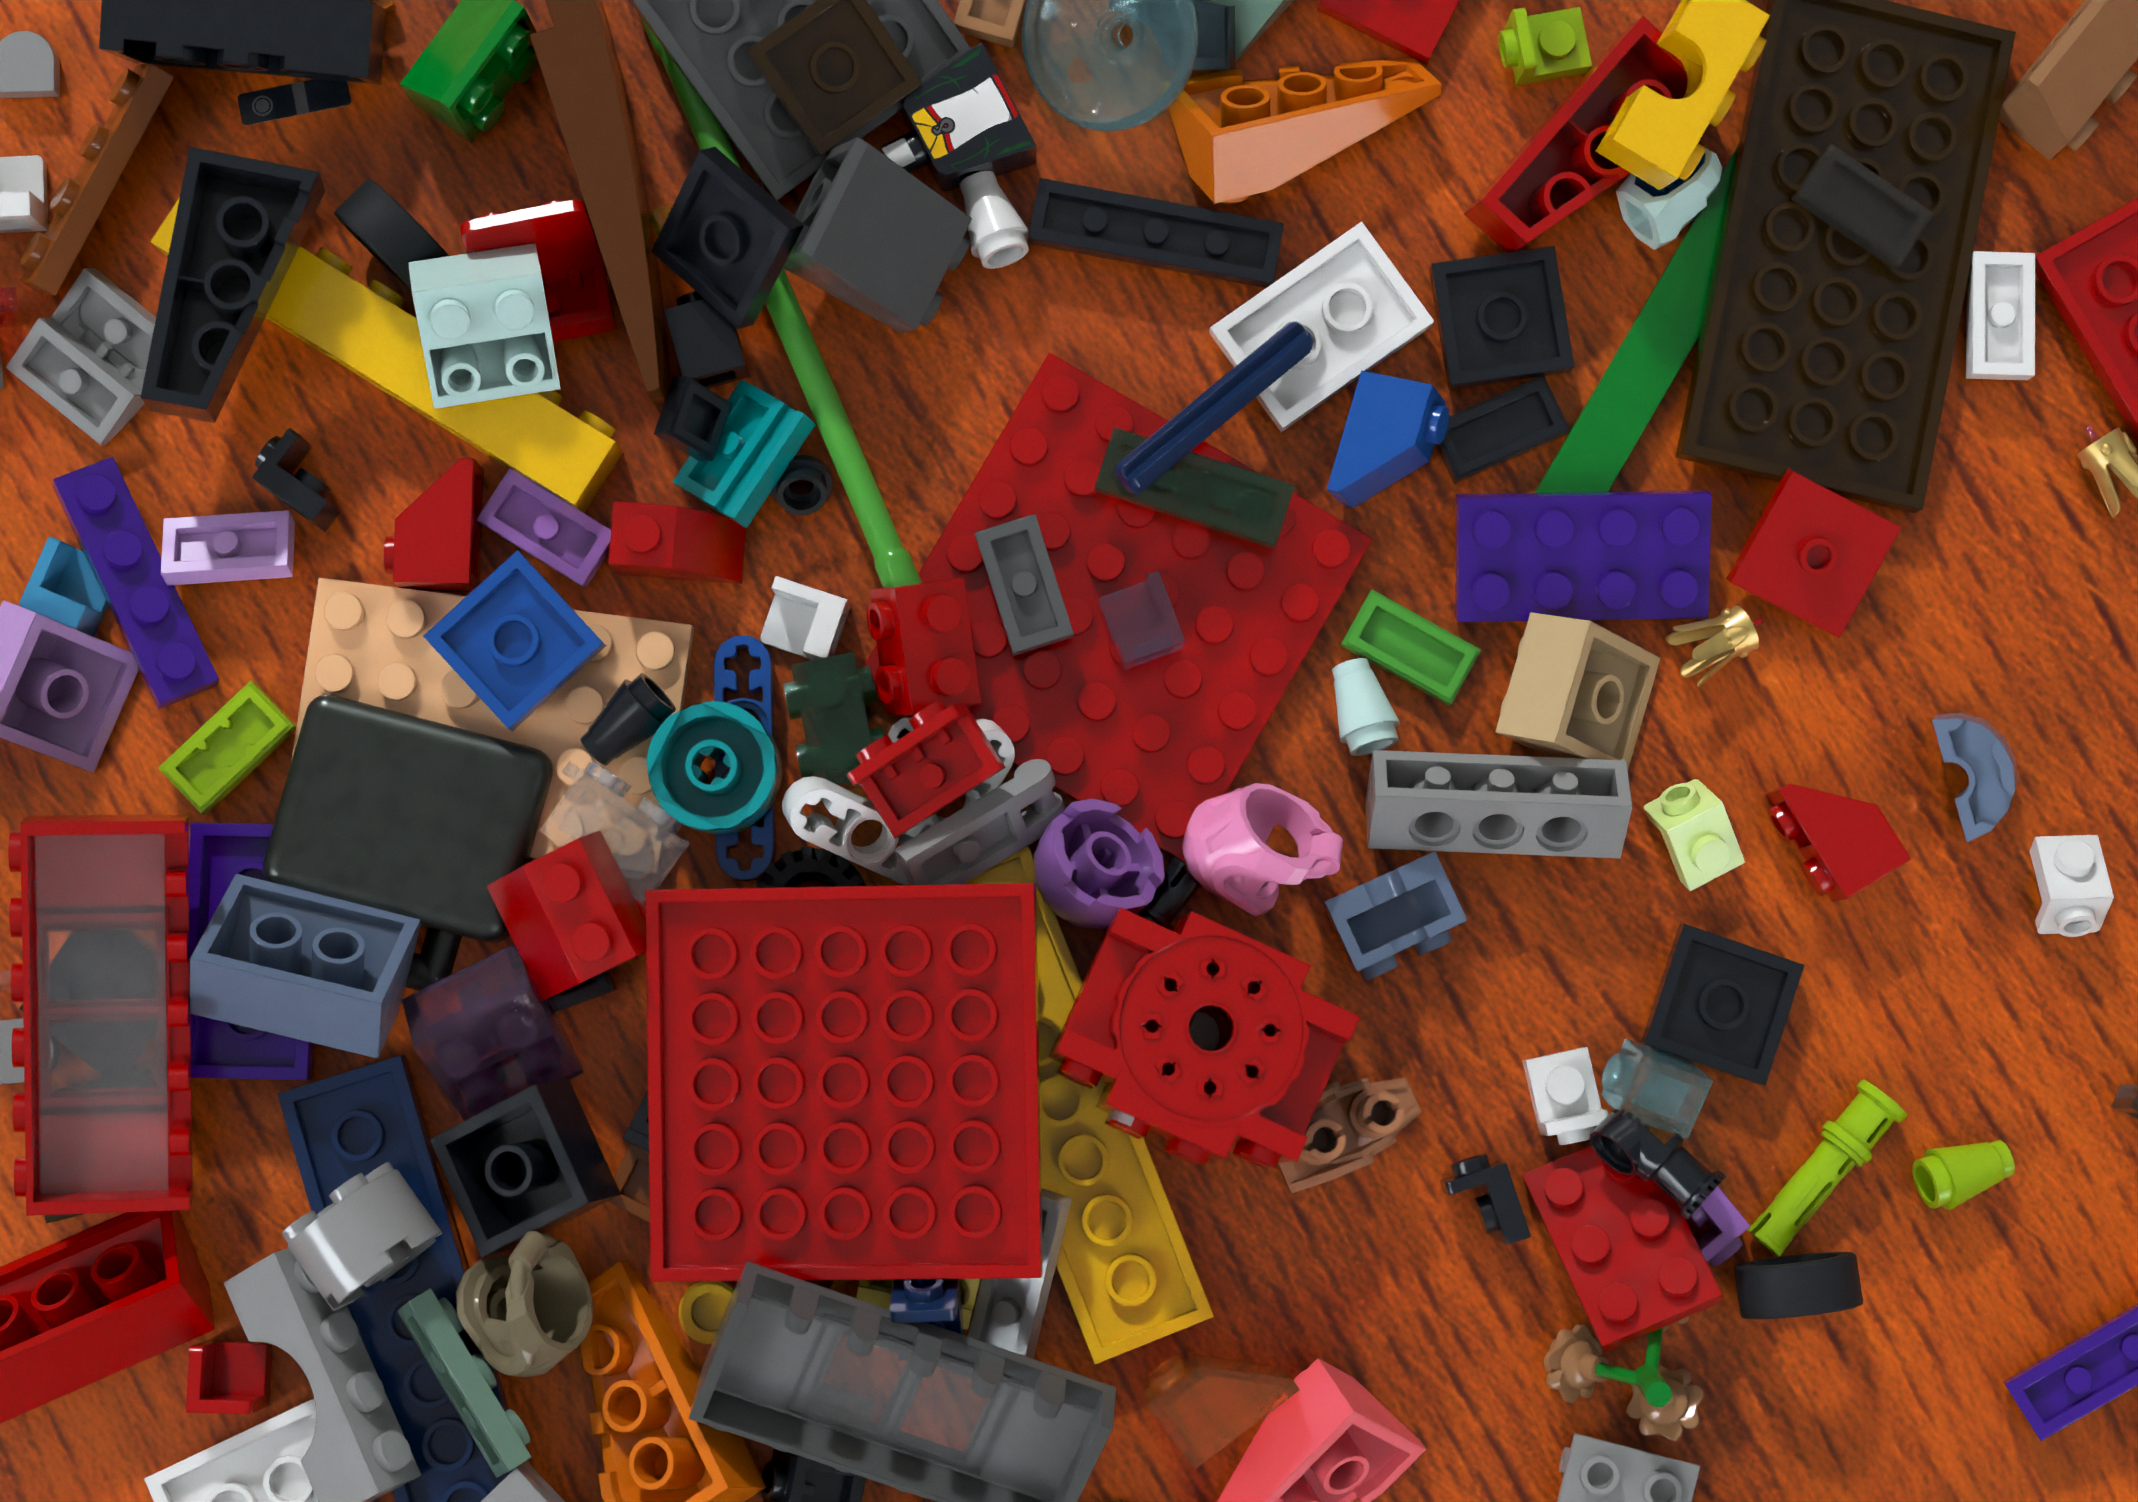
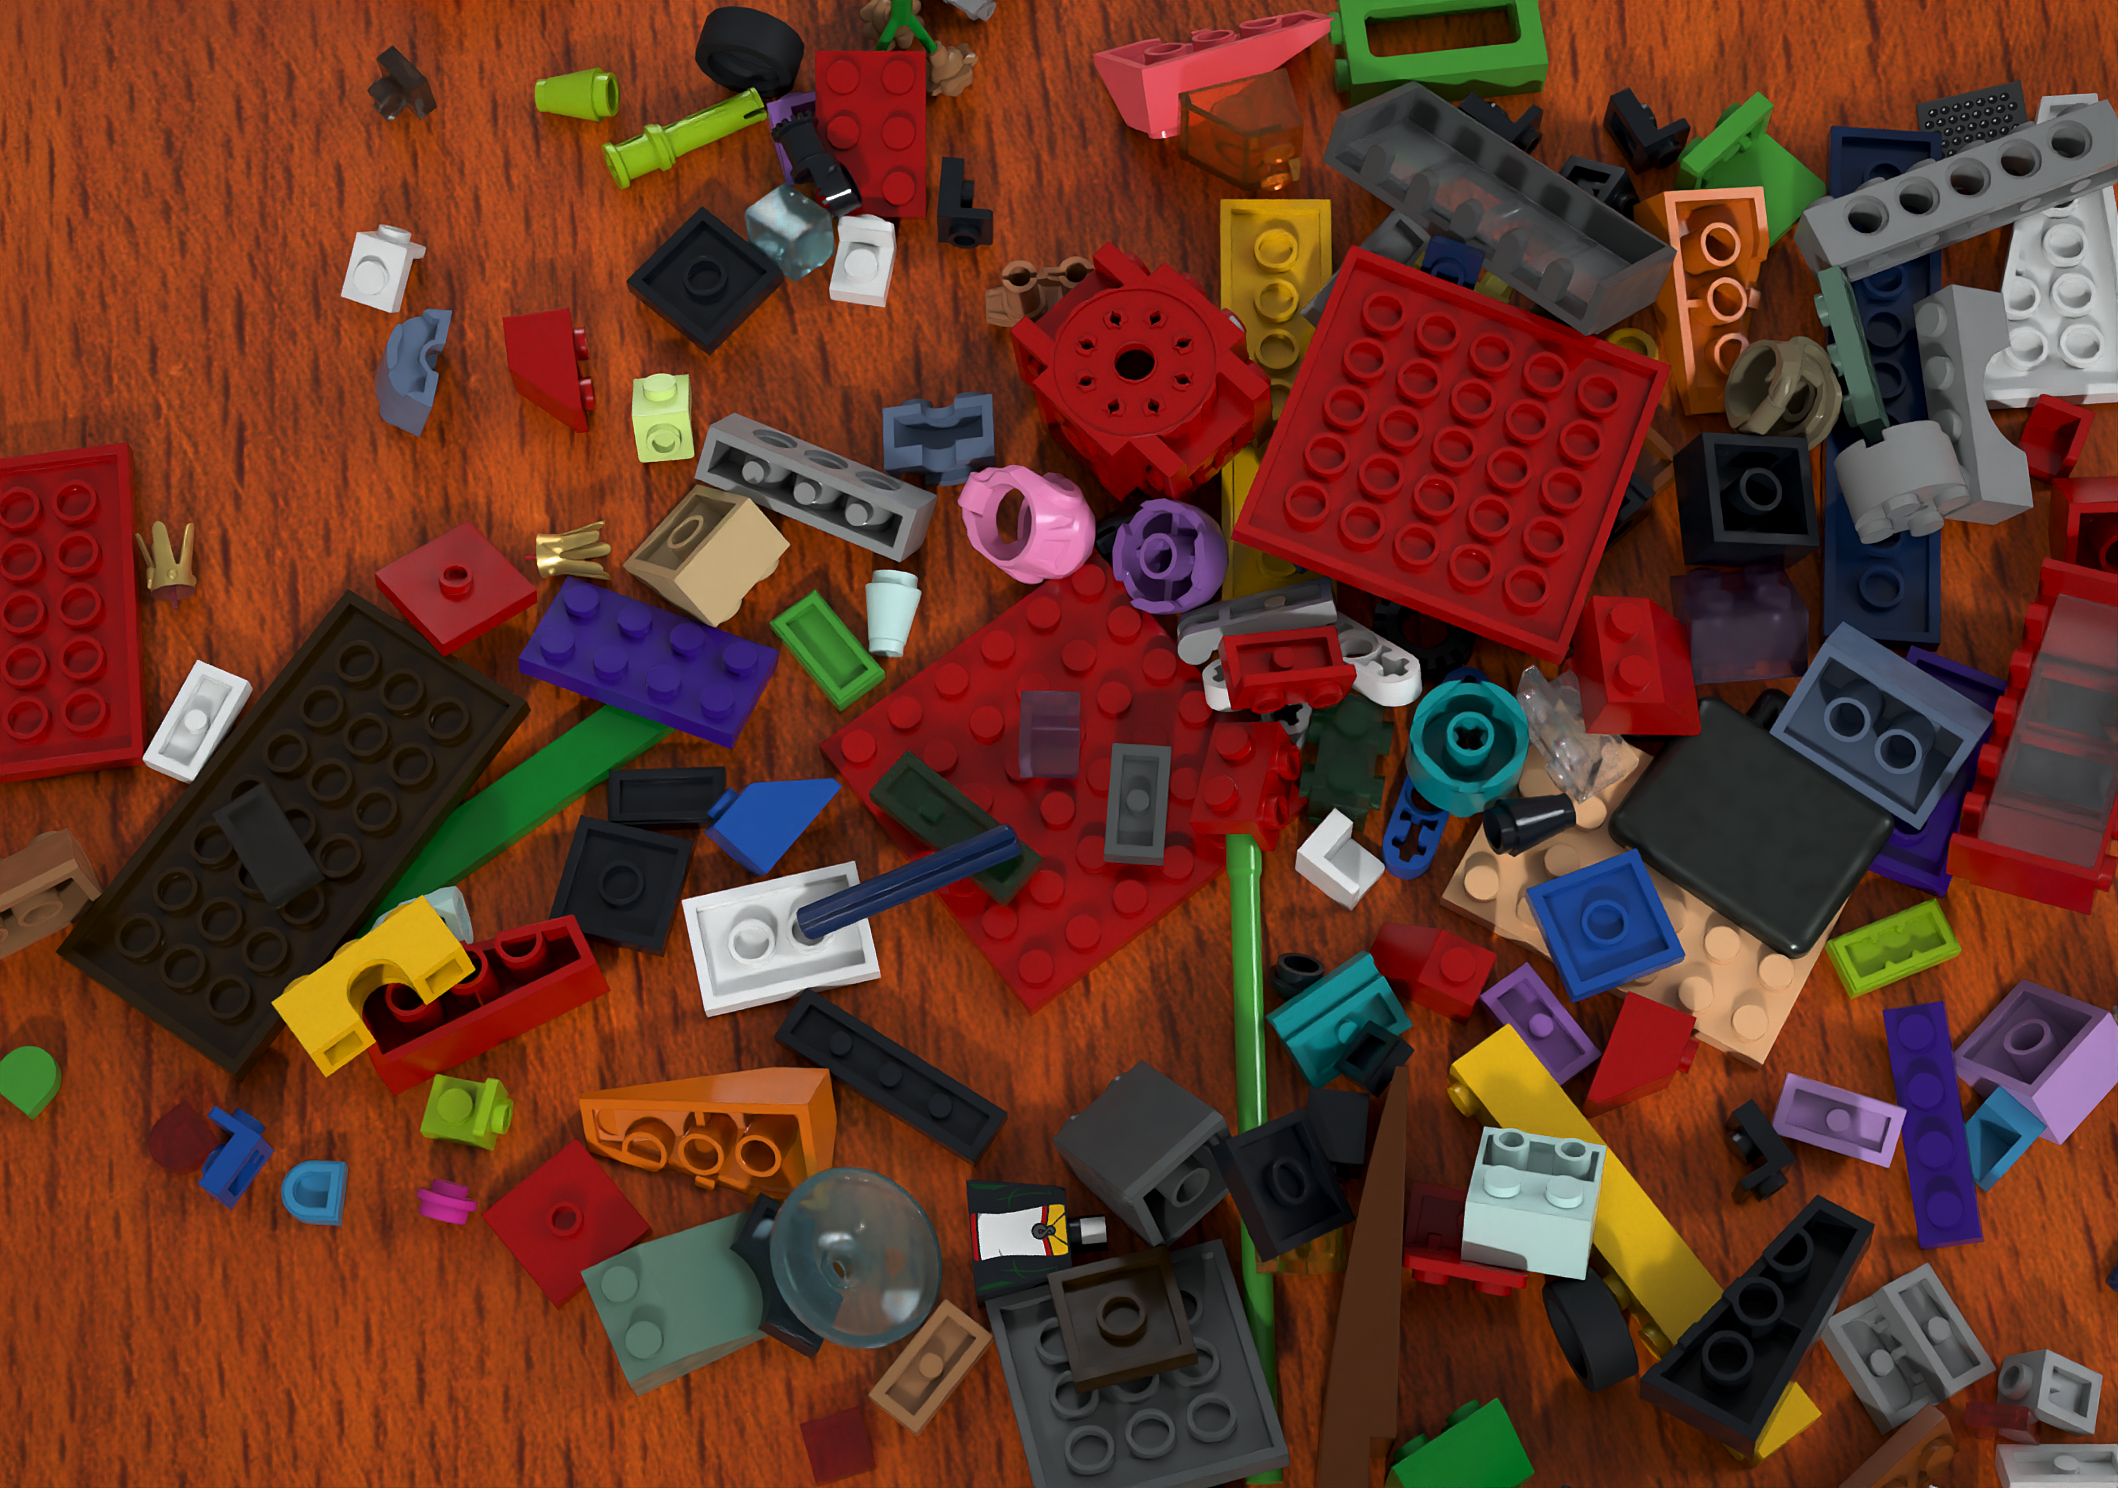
camera: 150 degrees left, 15 degrees down
white cone [960,171,1029,269] -> none

